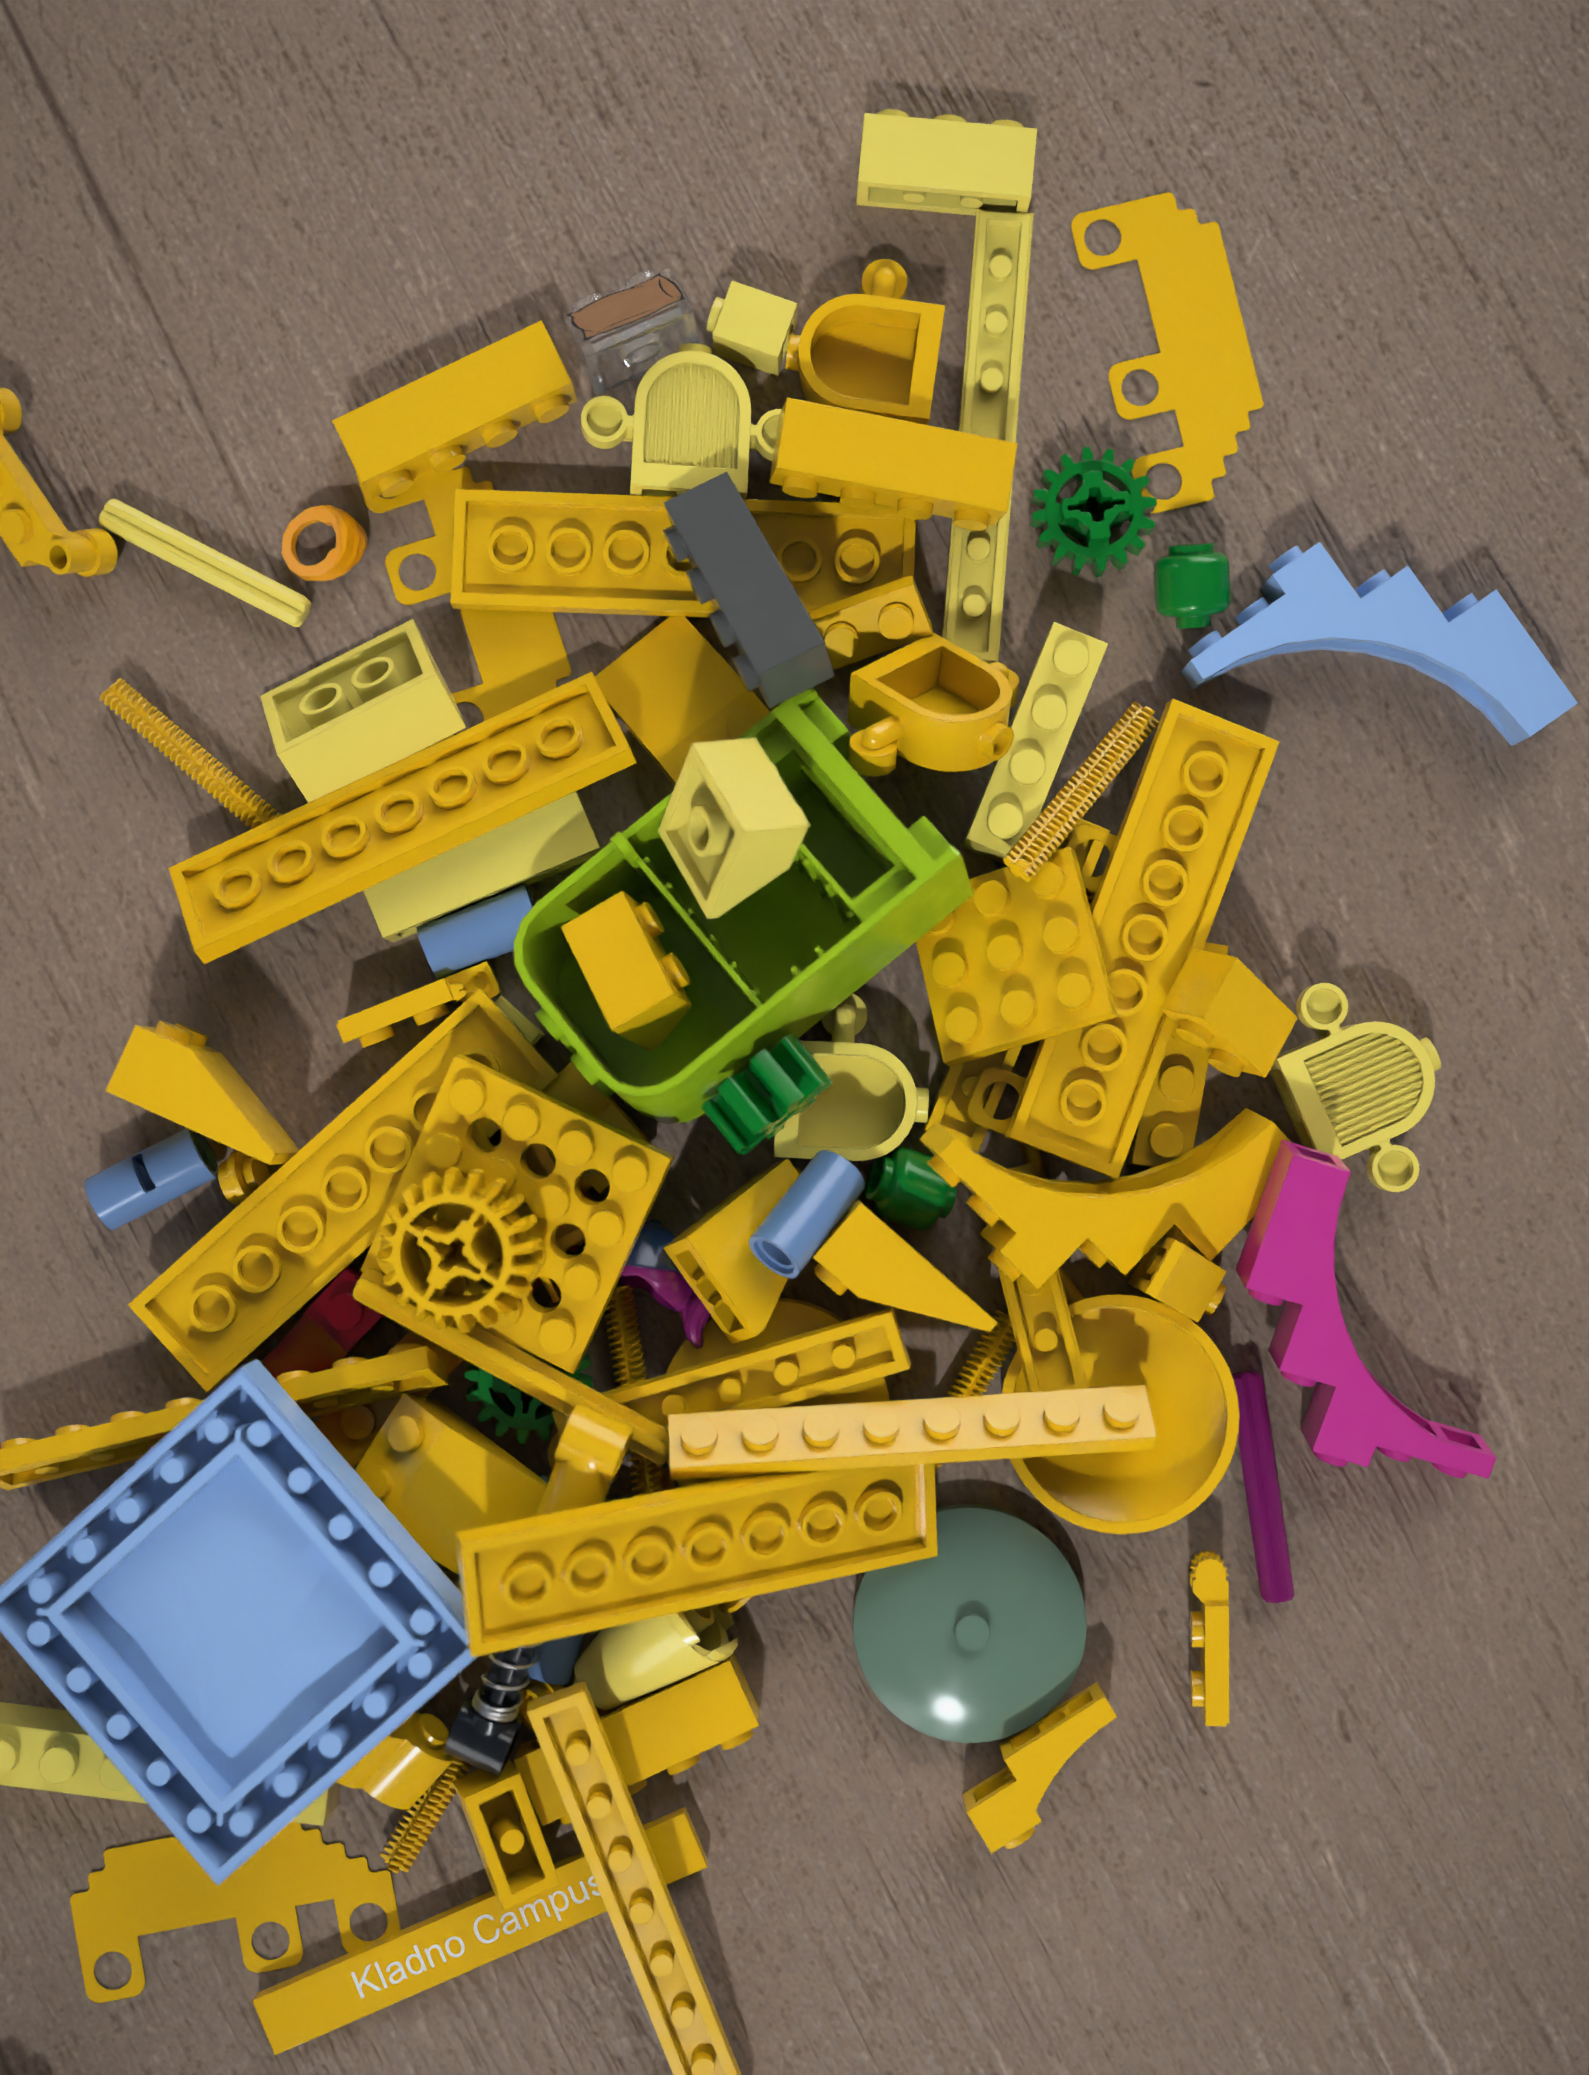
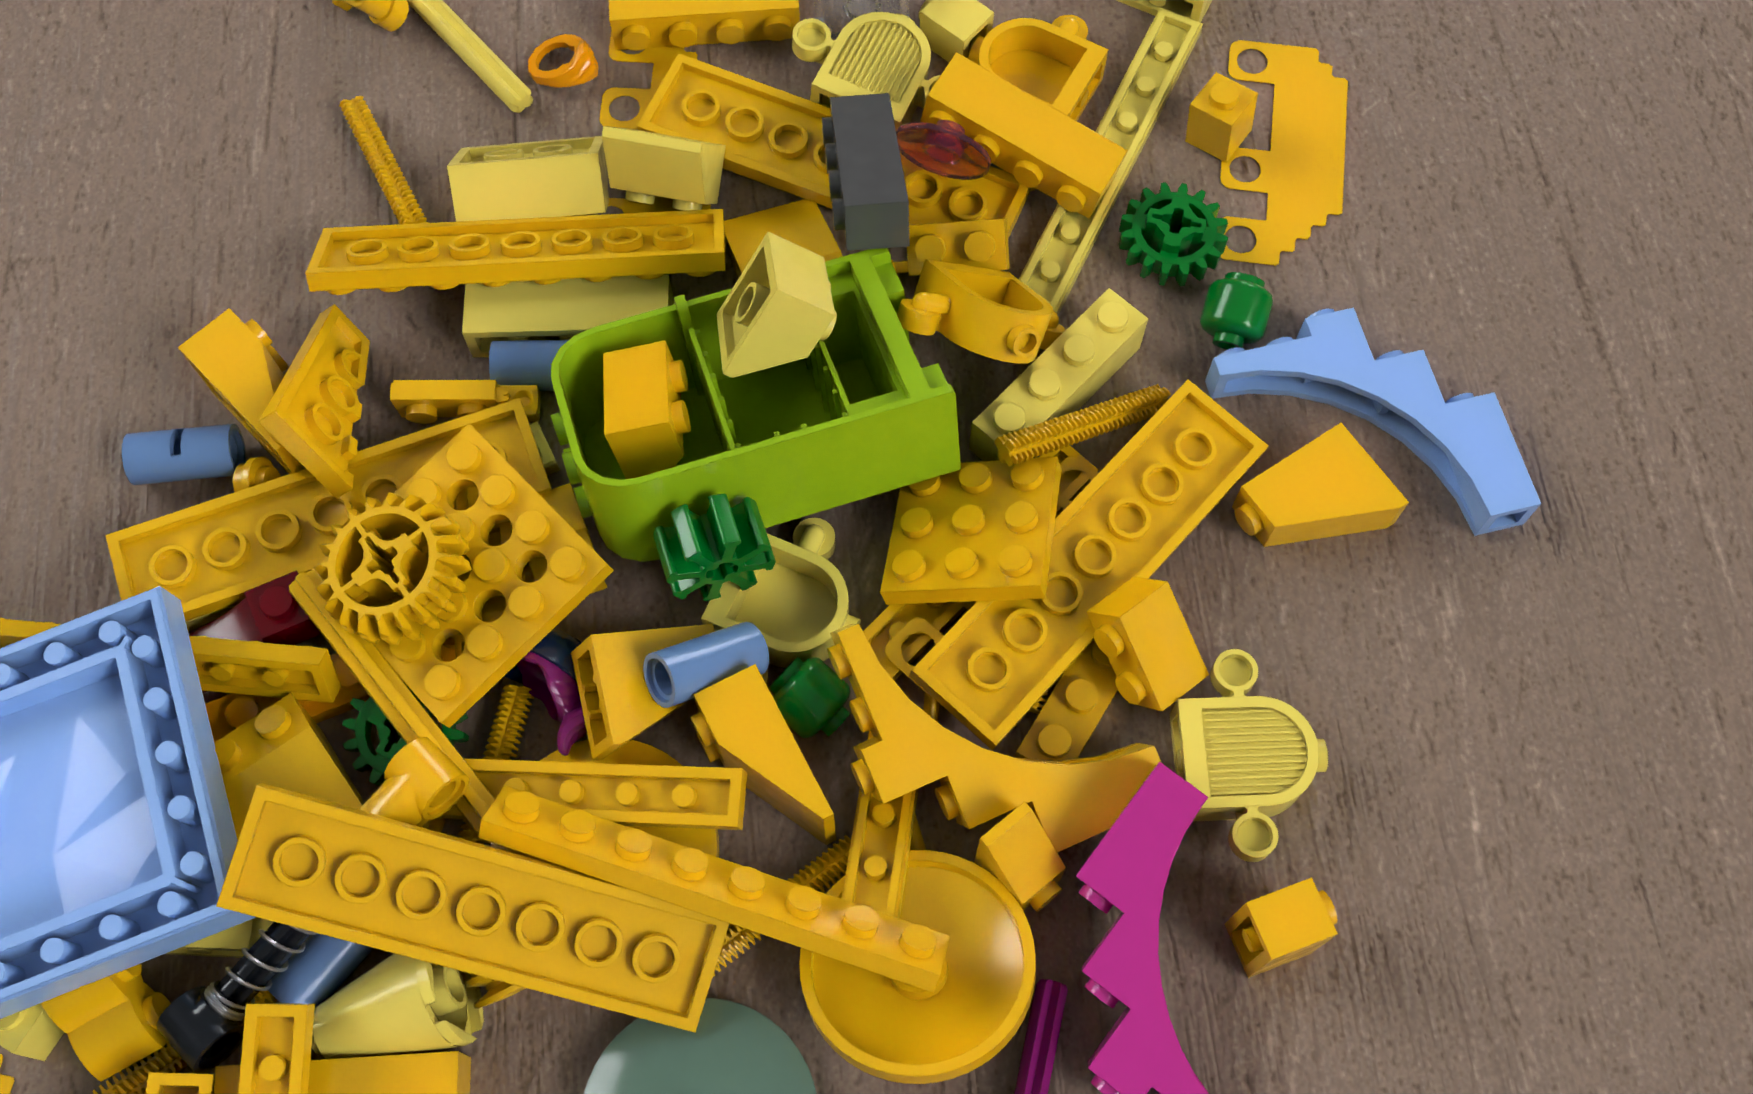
camera: 20 degrees right, 20 degrees down
none -> yellow wing [258,304,370,499]
none -> light yellow slope [602,126,726,211]
none -> dish [896,120,991,180]
none -> yellow brick [1185,72,1258,162]
none -> yellow brick [1224,877,1338,978]
none -> yellow slope [1232,422,1409,547]

